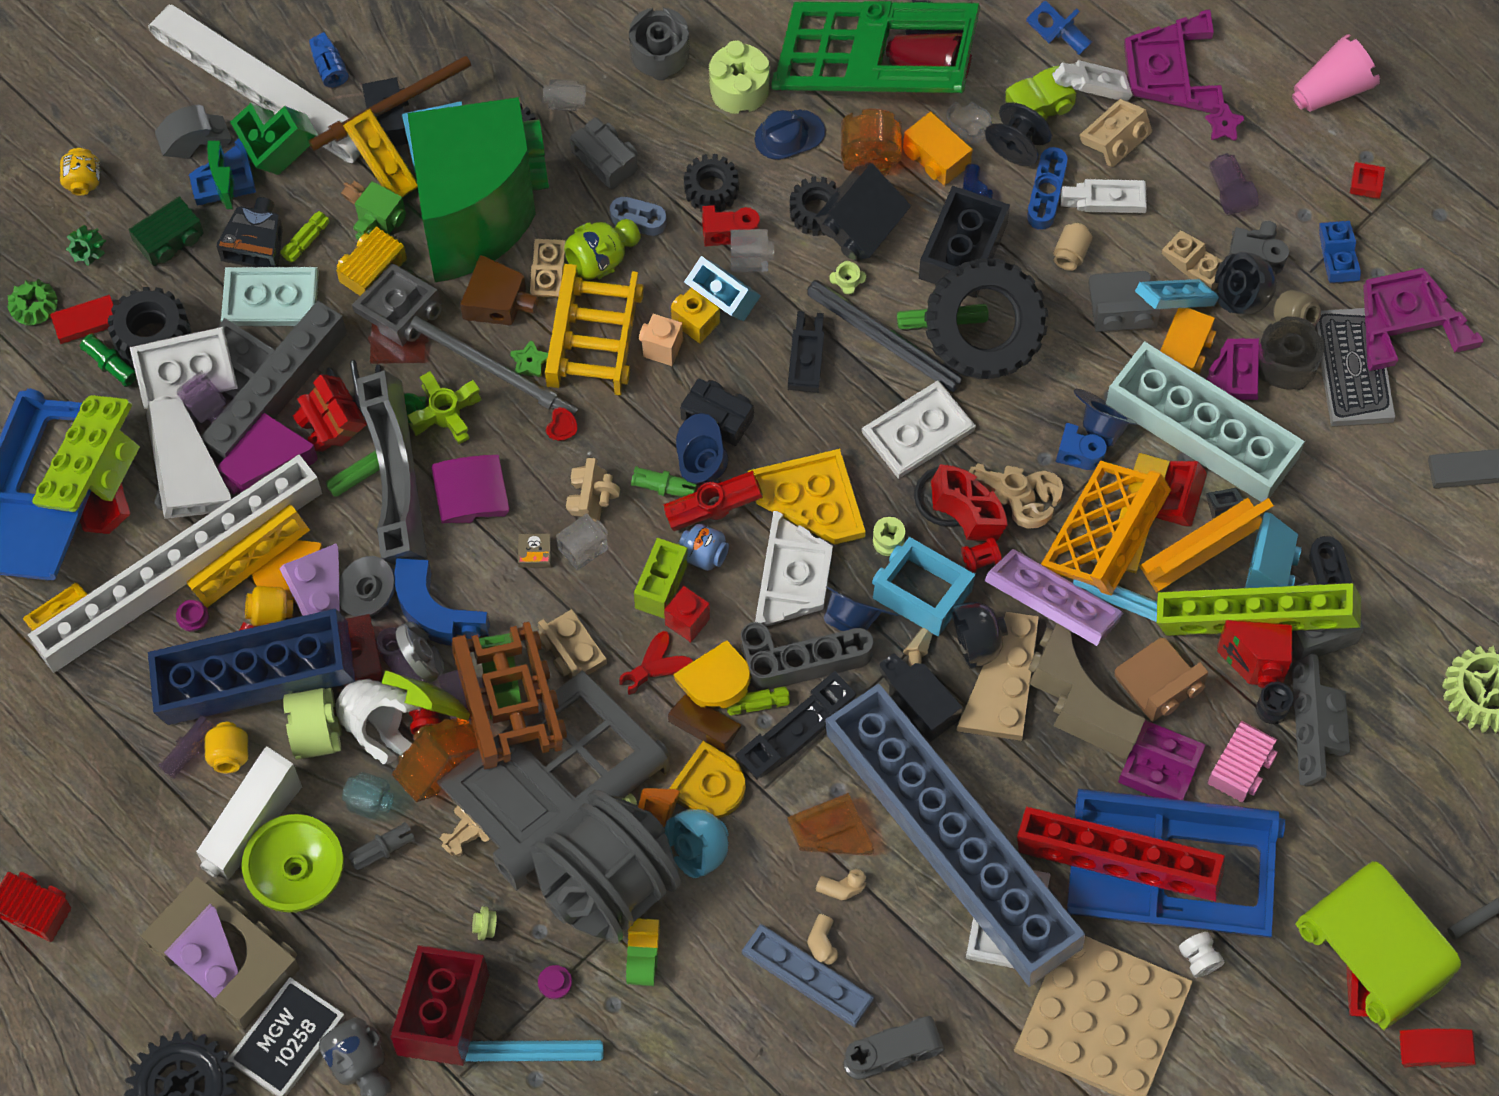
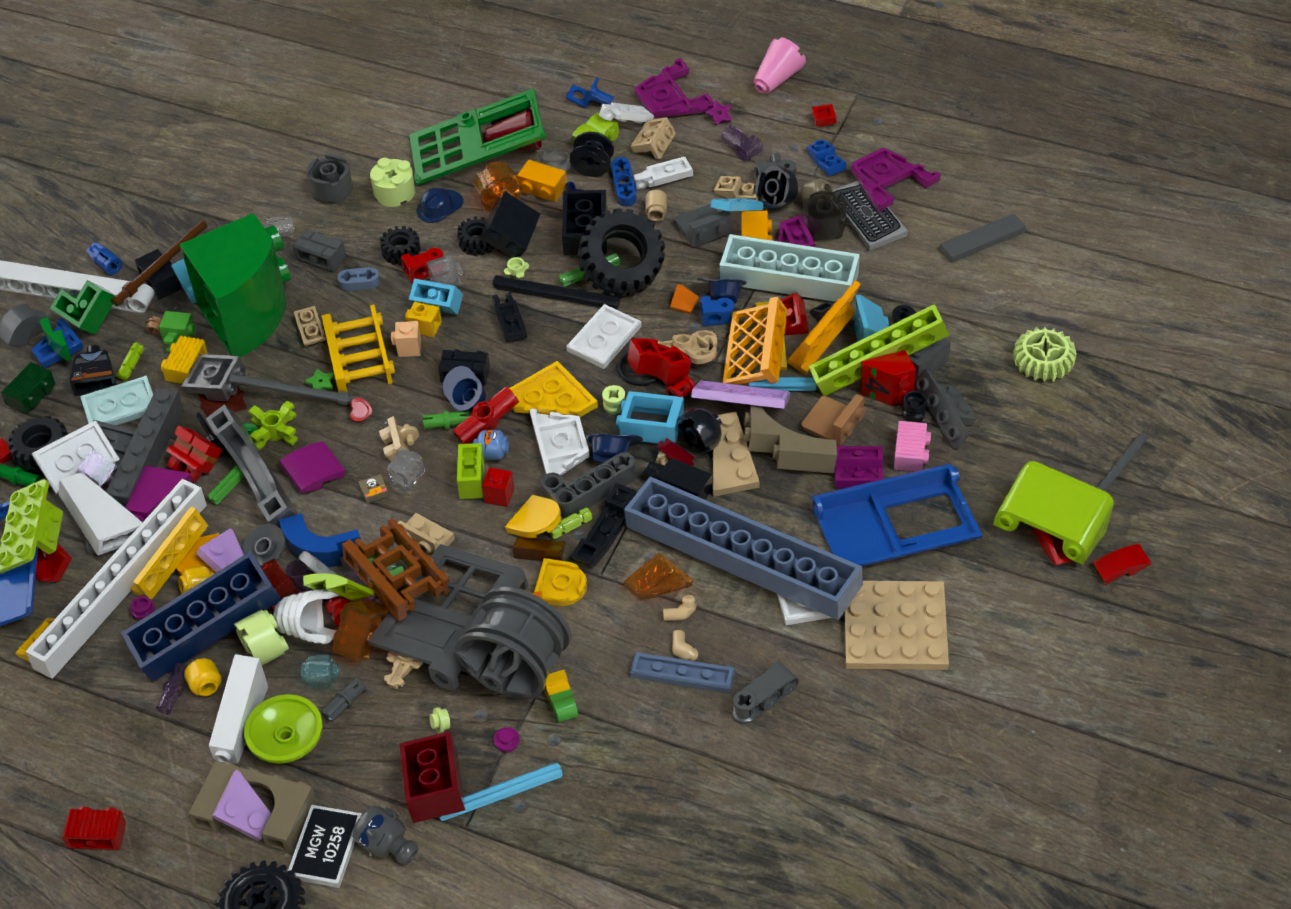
camera: 20 degrees left, 15 degrees down
yellow tile [343,109,418,198] -> none
reddish brown torso [460,255,539,325] -> none
lime piece [564,219,641,280] -> none
red piece [619,631,693,695] -> none
medium azure cylinder [665,809,728,878] -> none
red brick [1017,806,1225,902] -> none
white wheel [1178,931,1225,978] -> none
none -> dark red piece [657,438,694,466]
none -> orange slope [670,284,699,314]

